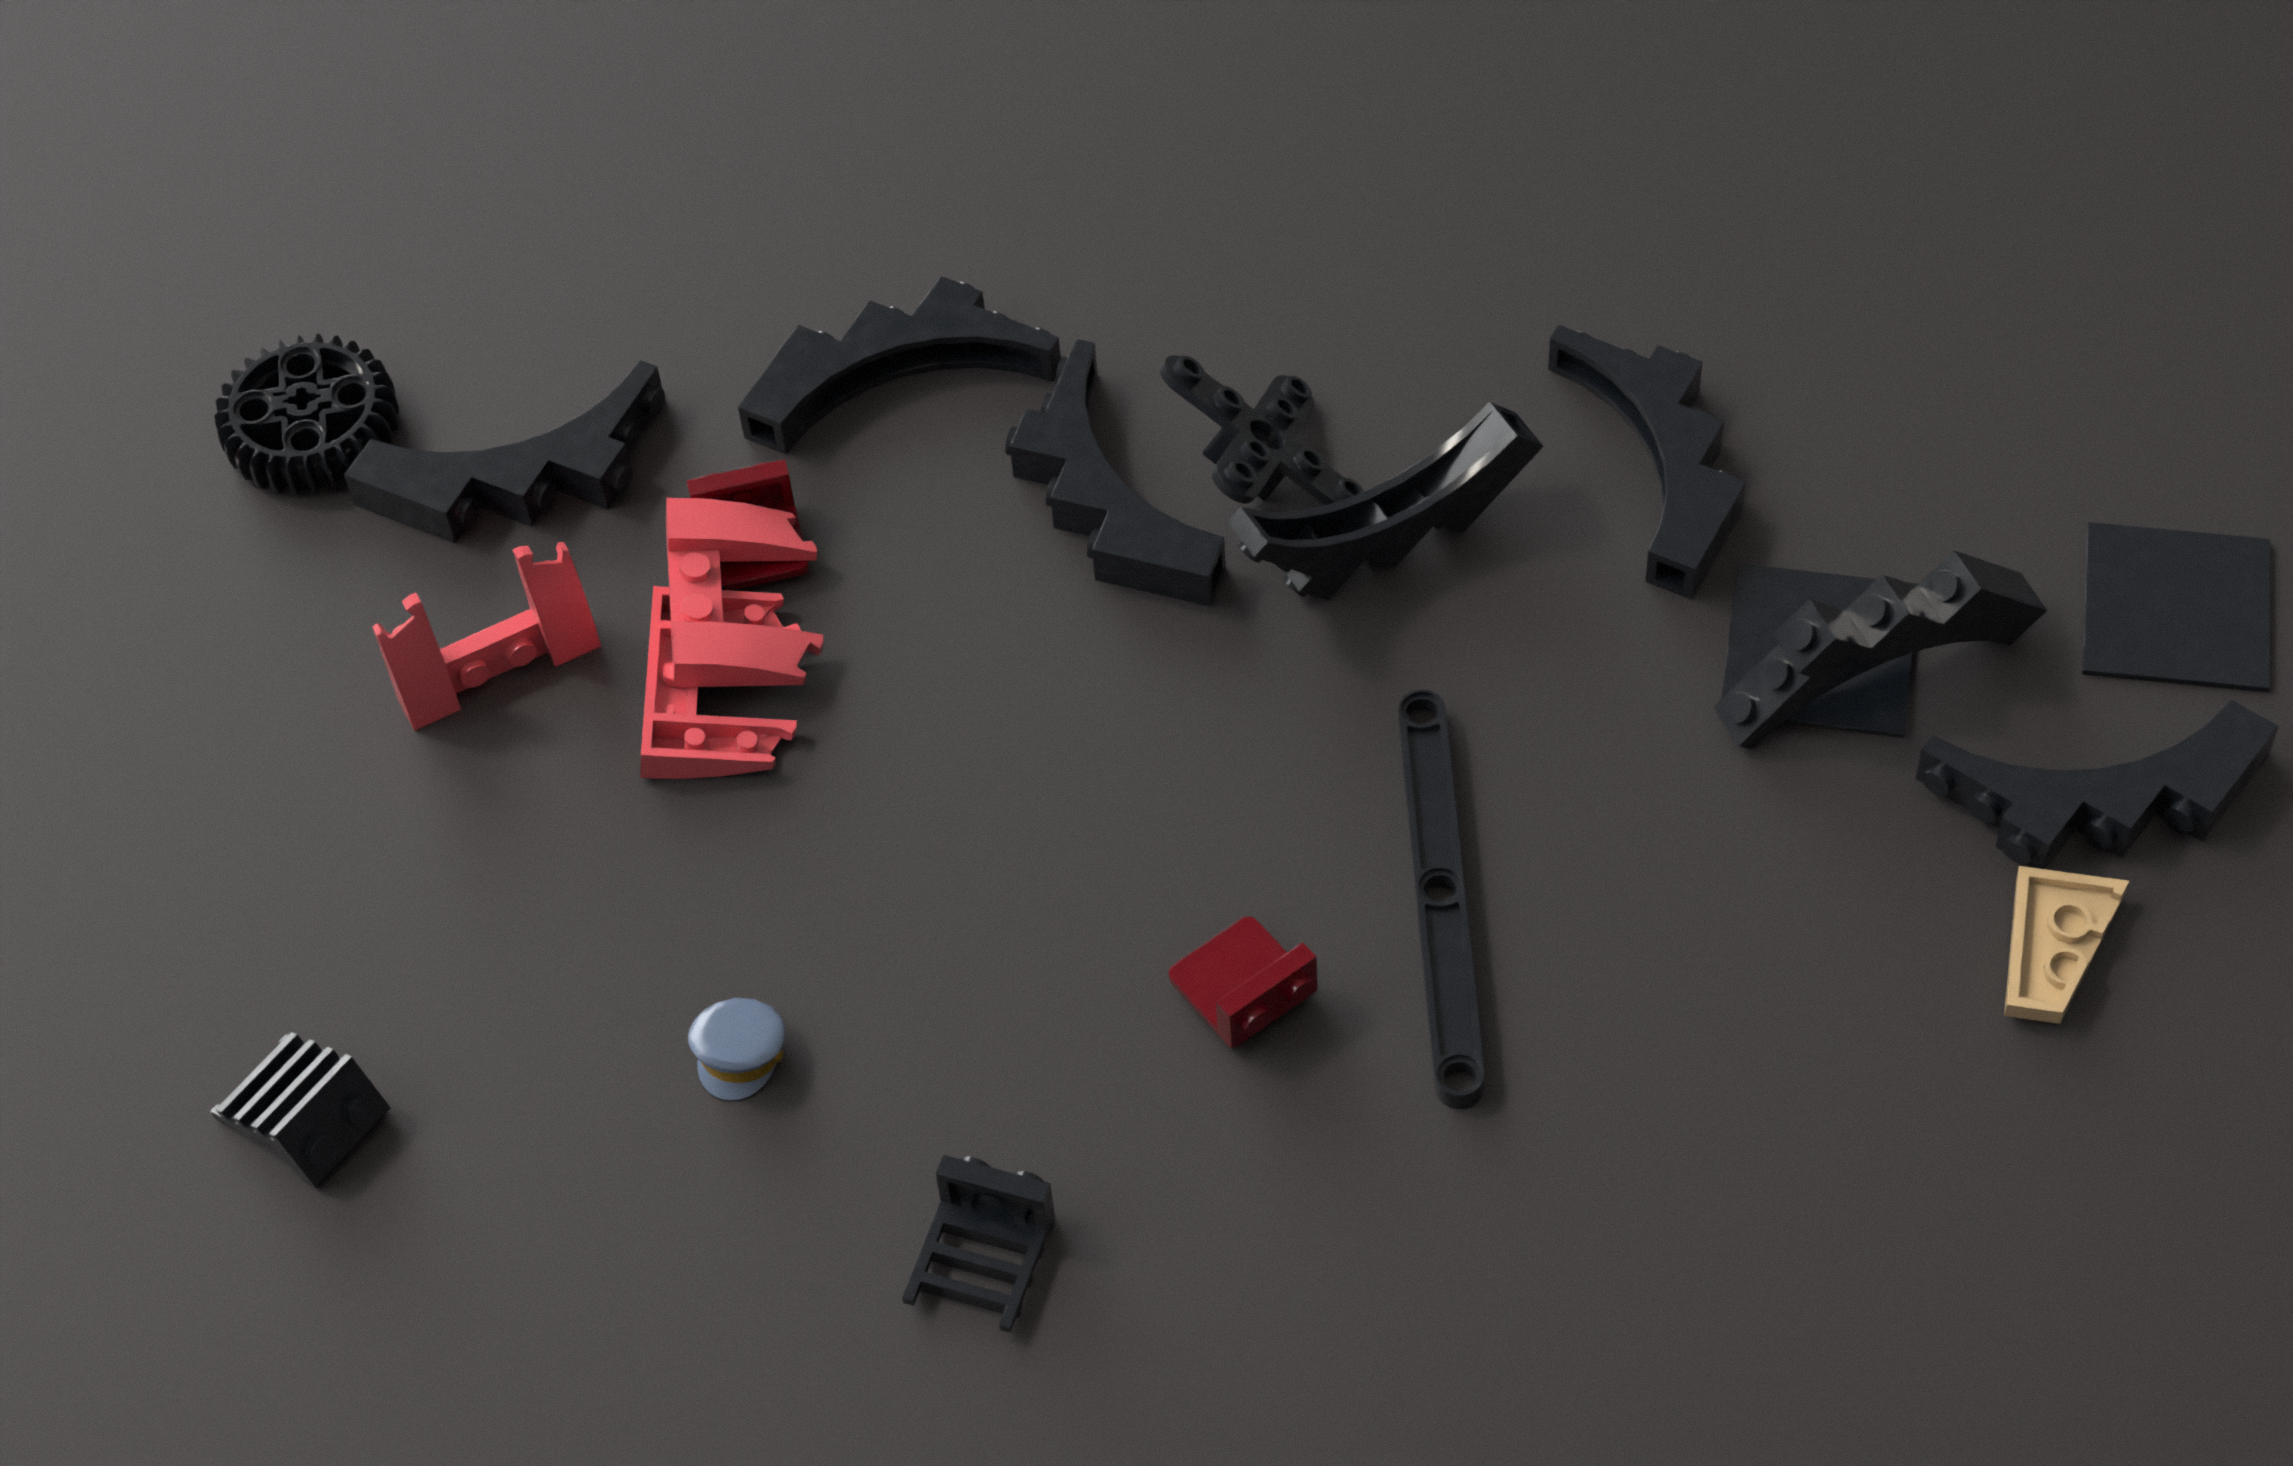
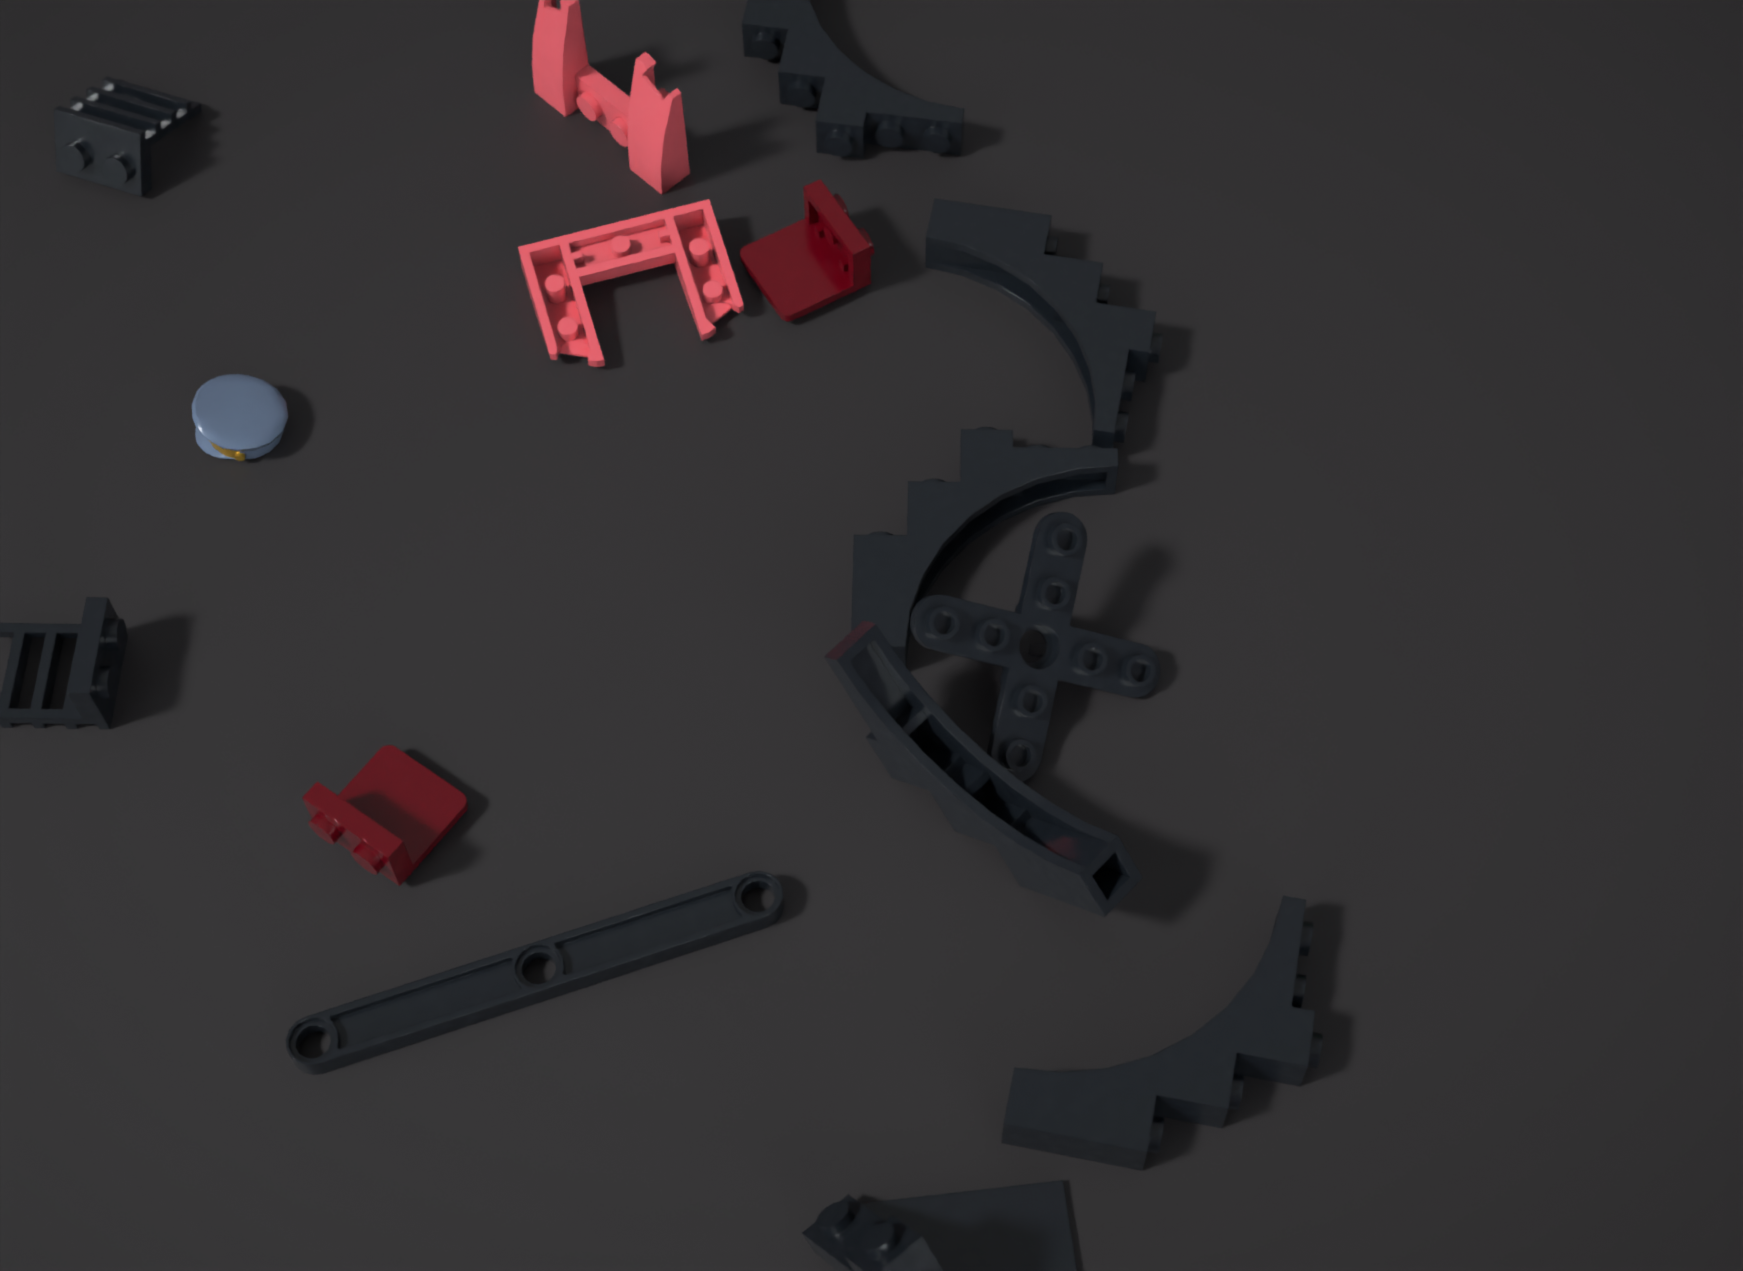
camera: 70 degrees right, 5 degrees up
coral wedge [666,498,823,688] -> none

